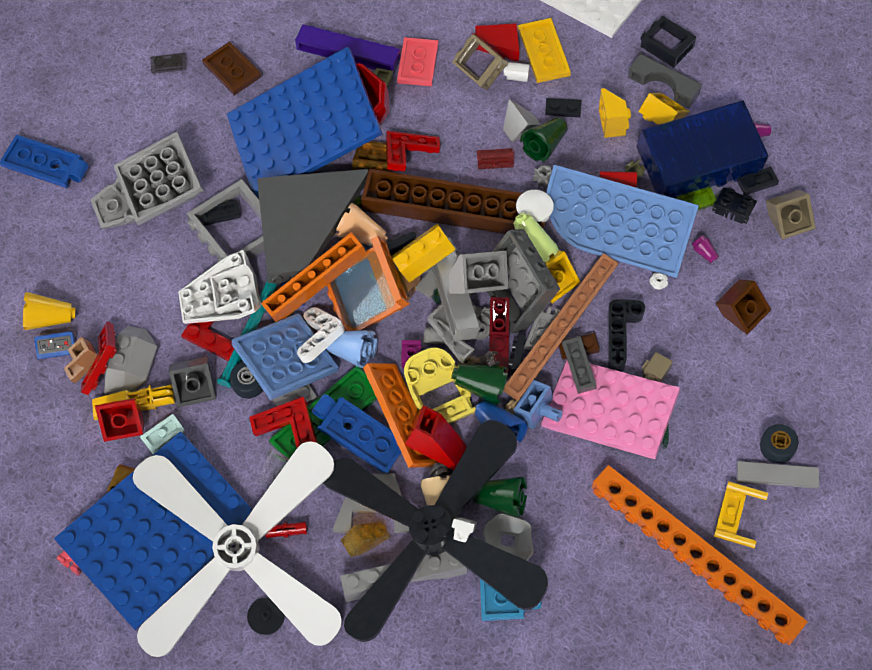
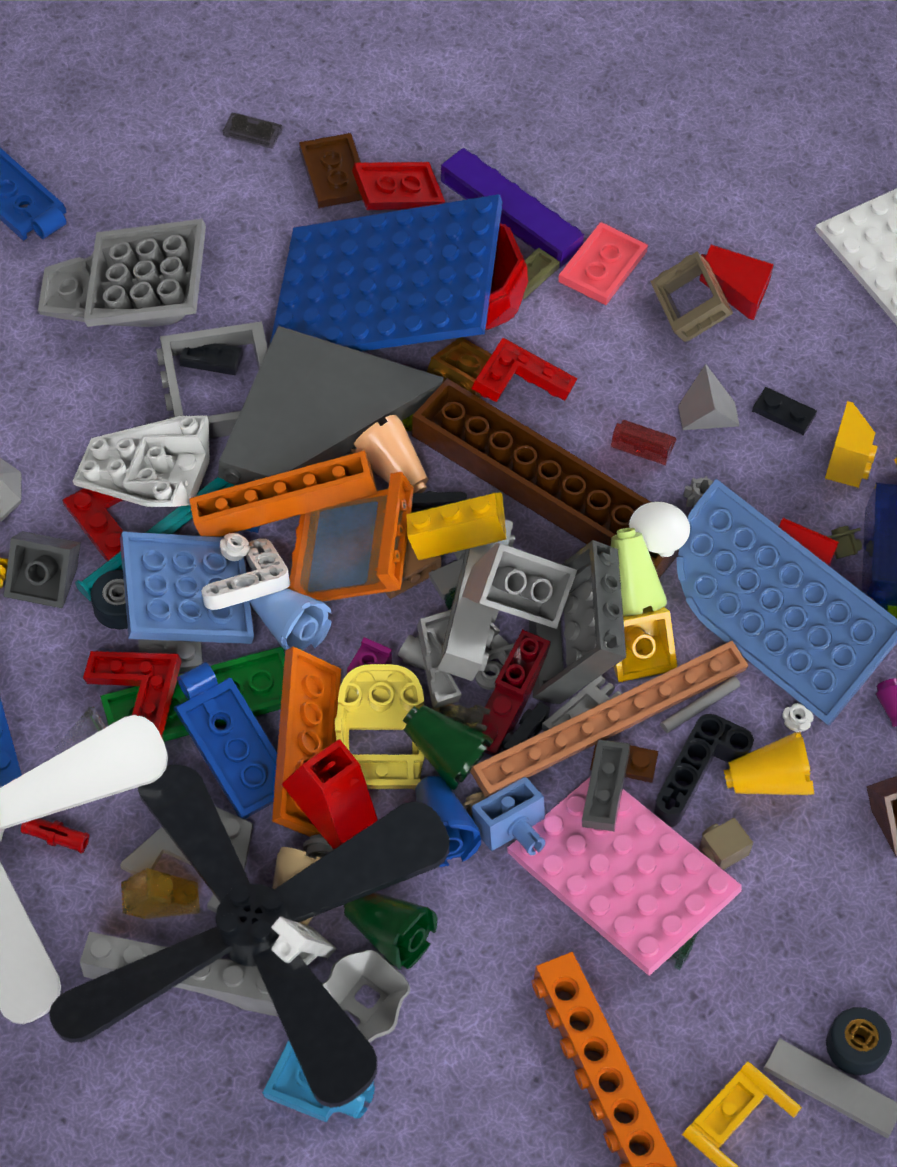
camera: 20 degrees right, 5 degrees down
white brick [504,62,530,82] -> none
yellow plate [518,18,571,83] -> none
dark green cone [520,118,568,162] -> none
none -> white plate [220,533,249,561]
none -> red plate [352,162,445,210]
none -> light grey bar [660,676,740,733]
none -> yellow cone [724,731,815,795]

